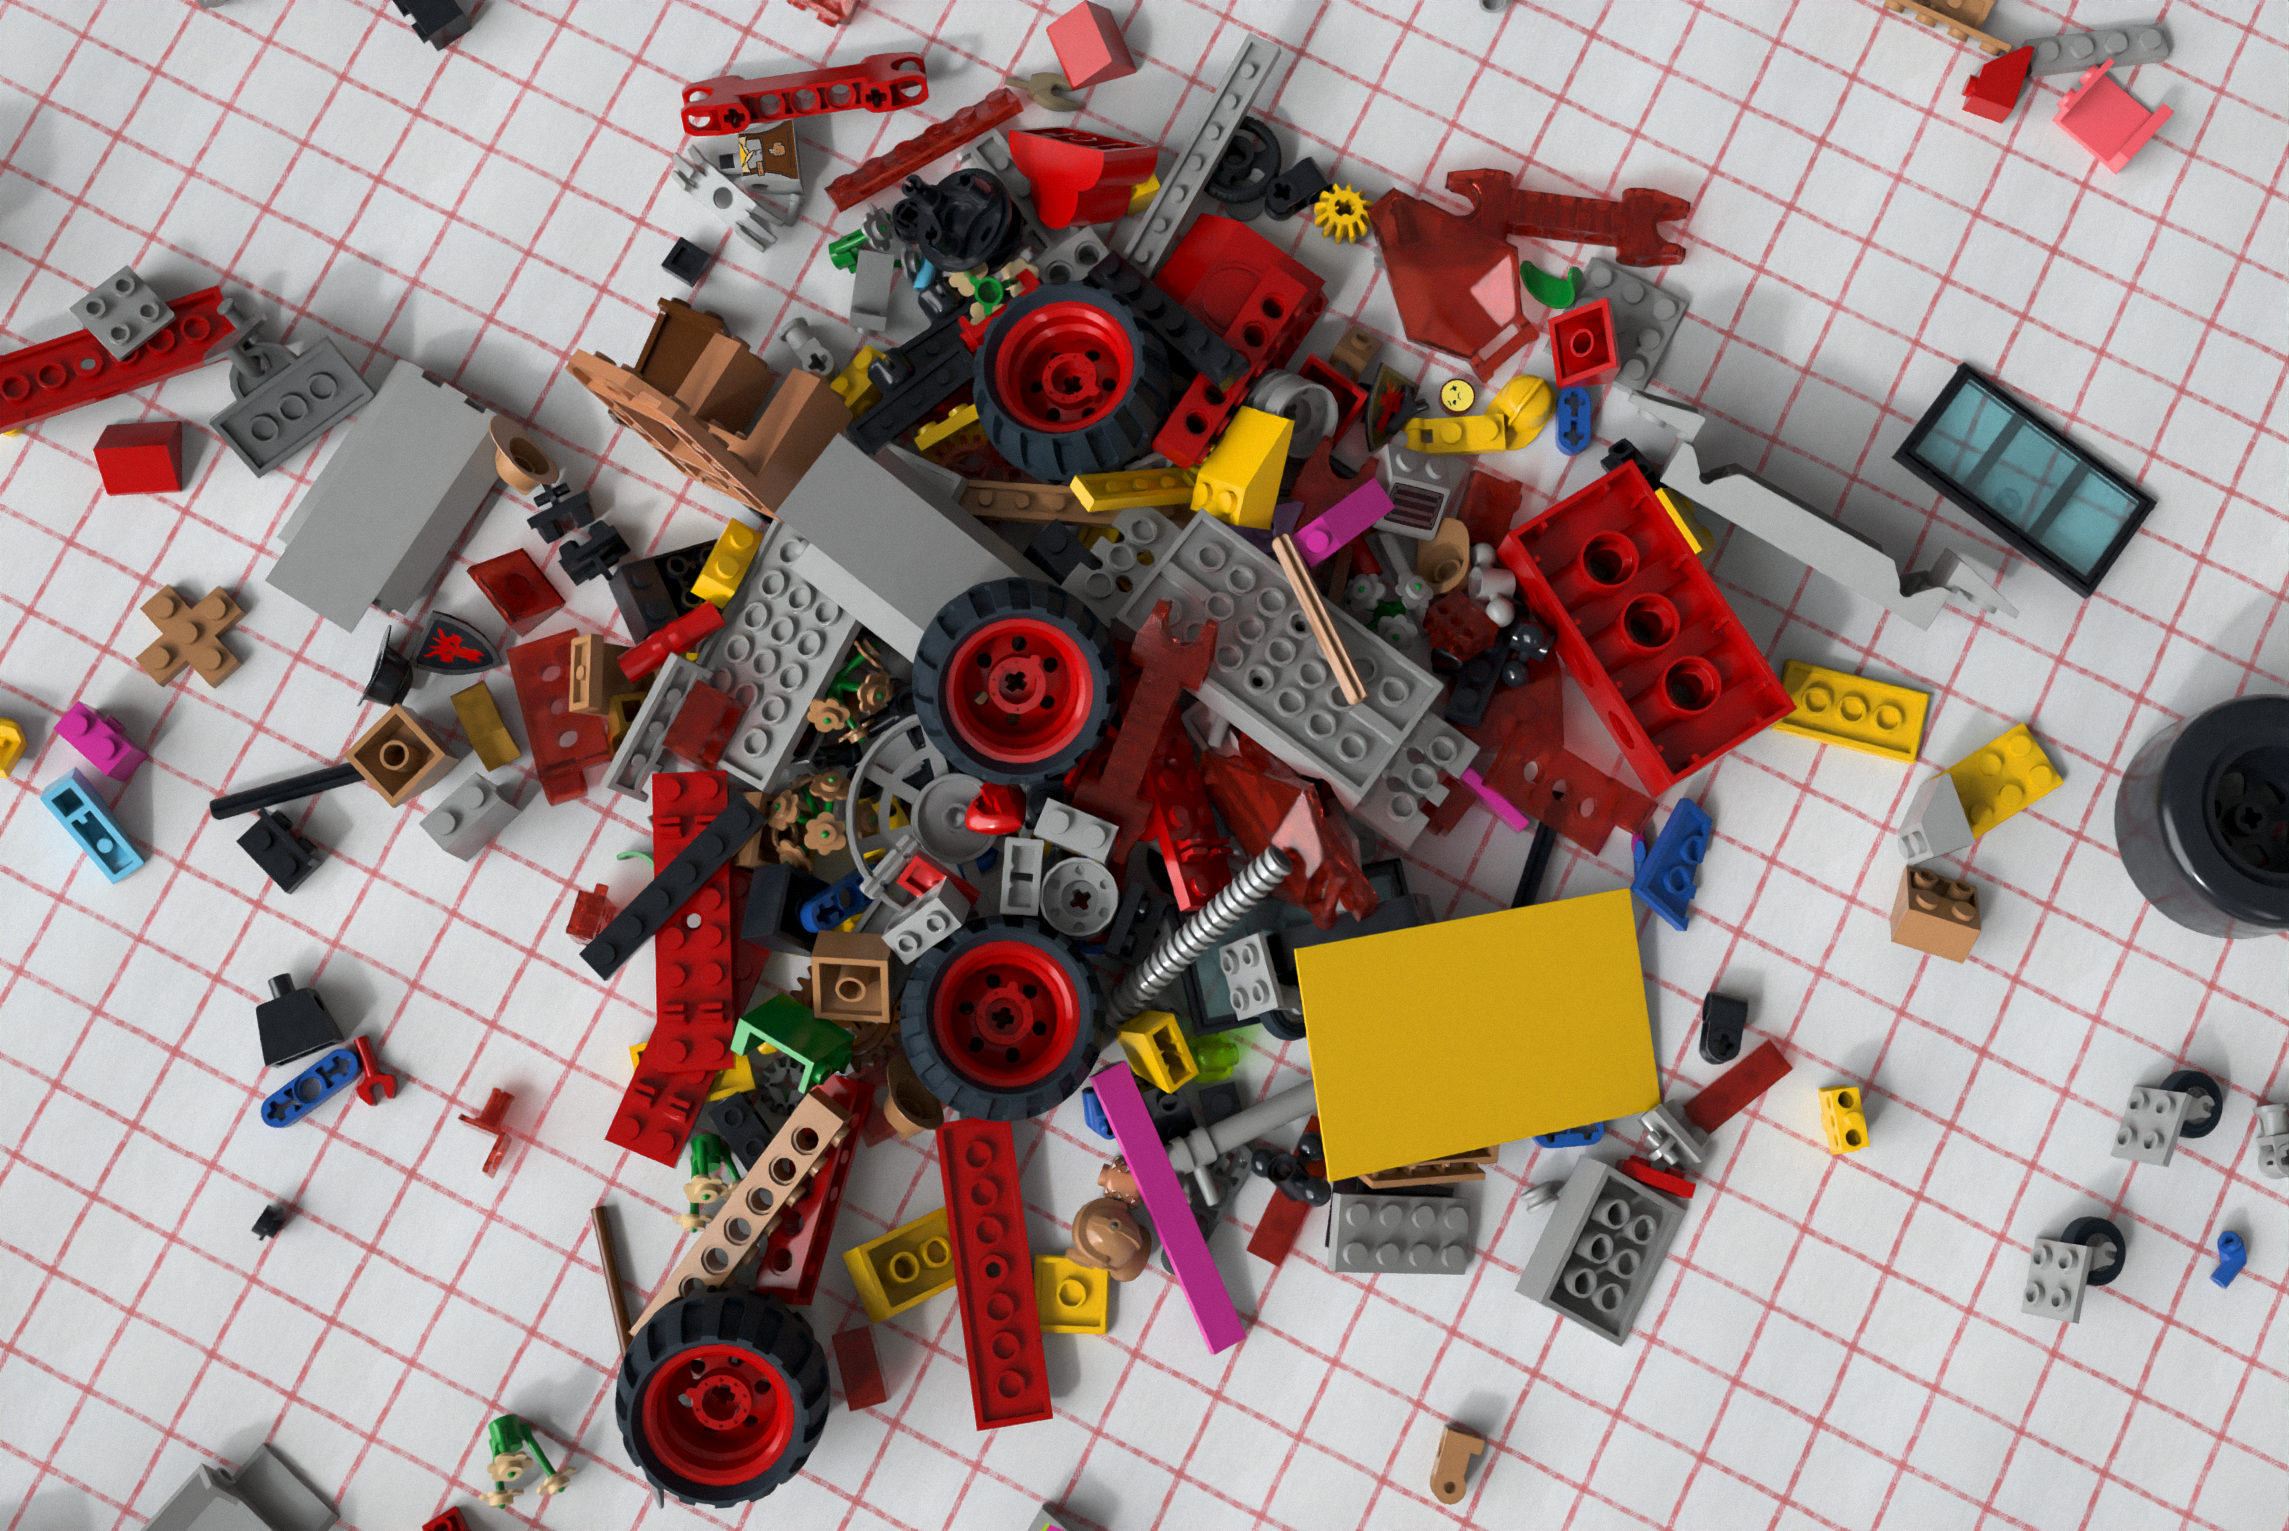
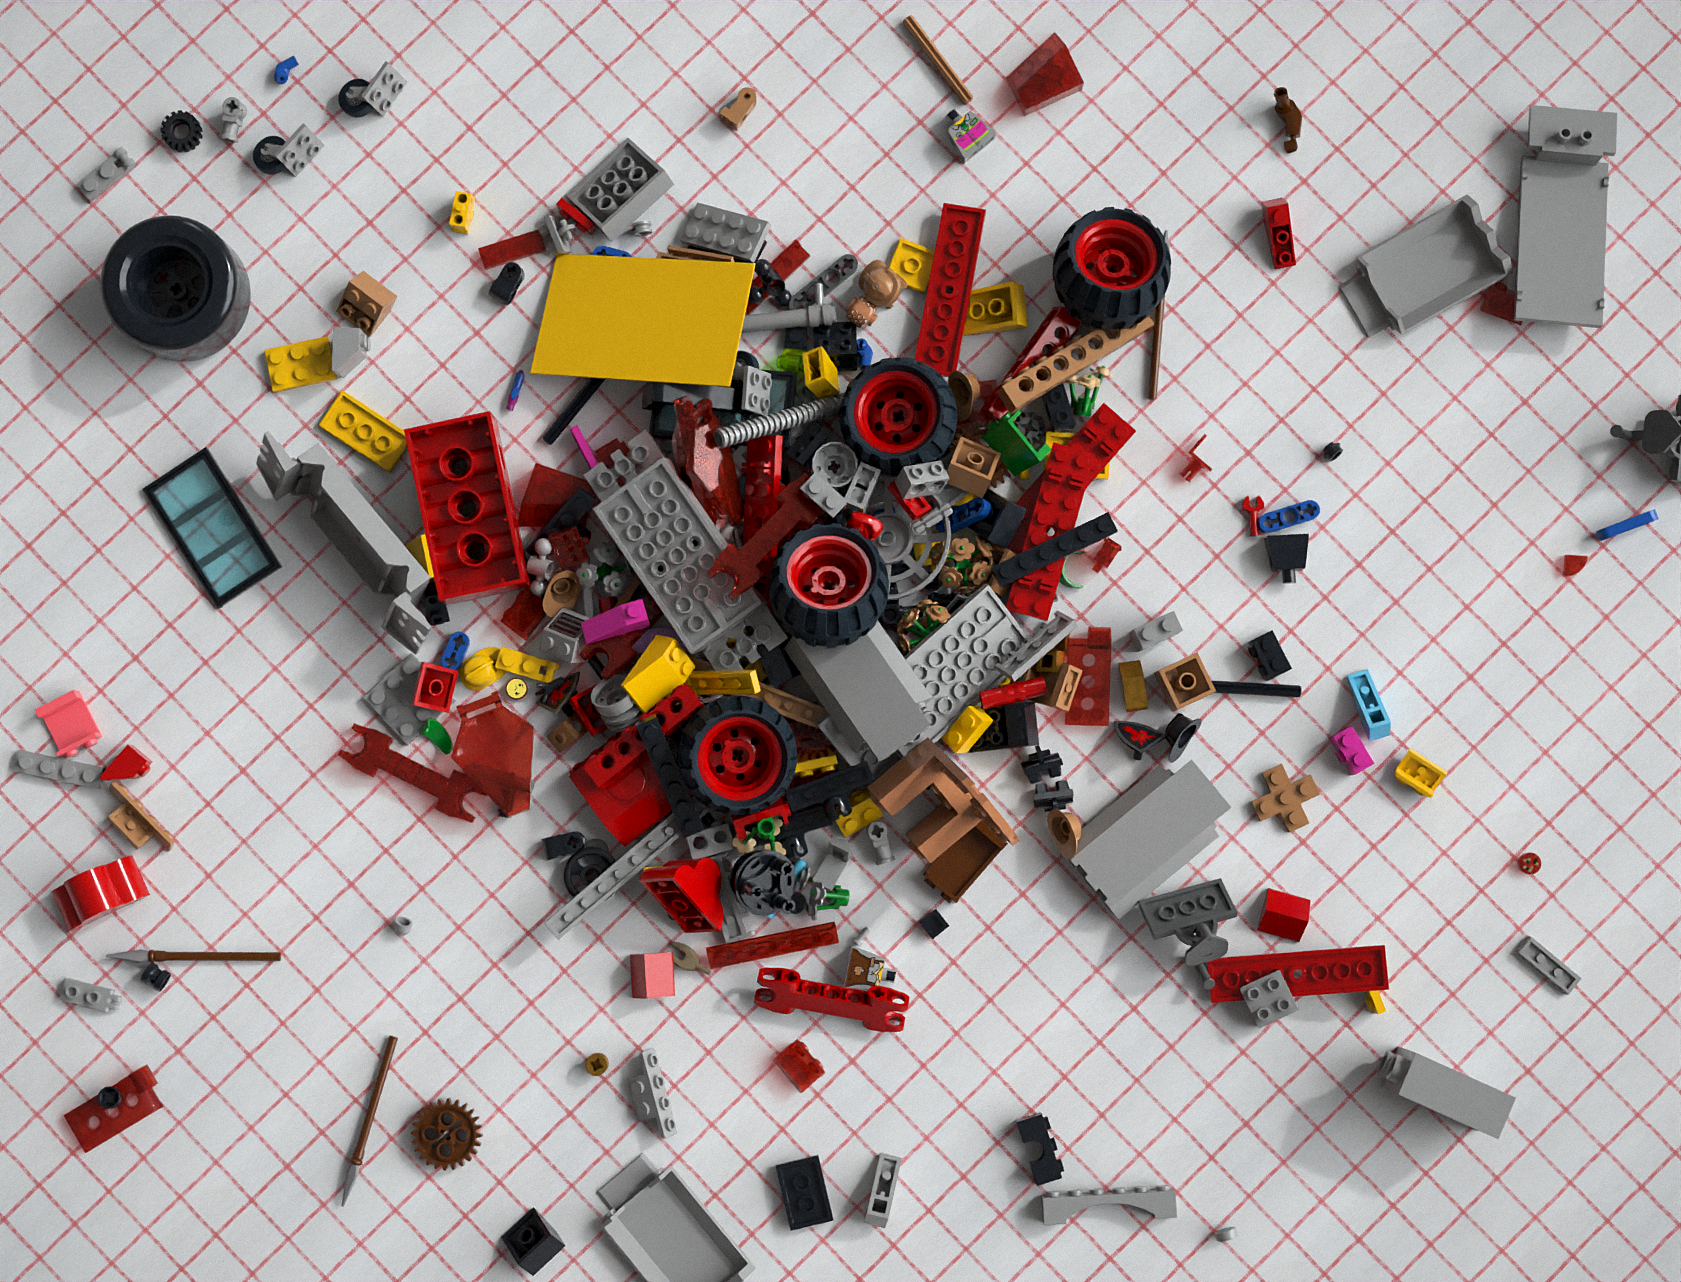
camera: 155 degrees left, 5 degrees up
clear red slope [466,548,566,638] -> none
plant [479,1414,577,1509] -> none
clear red brick [661,679,749,772] -> none
light grey piece [671,145,784,253] -> none
clear red brick [831,1323,891,1412] -> none
dark pink tile [1089,1061,1247,1355] -> none
medium nougat axle [1272,533,1369,705] -> none
yellow gear [1314,182,1374,245] -> none
clear red hinge [1480,720,1658,856] -> none
black piece [1501,617,1557,688] -> none
blue wing [1630,798,1713,931] -> none

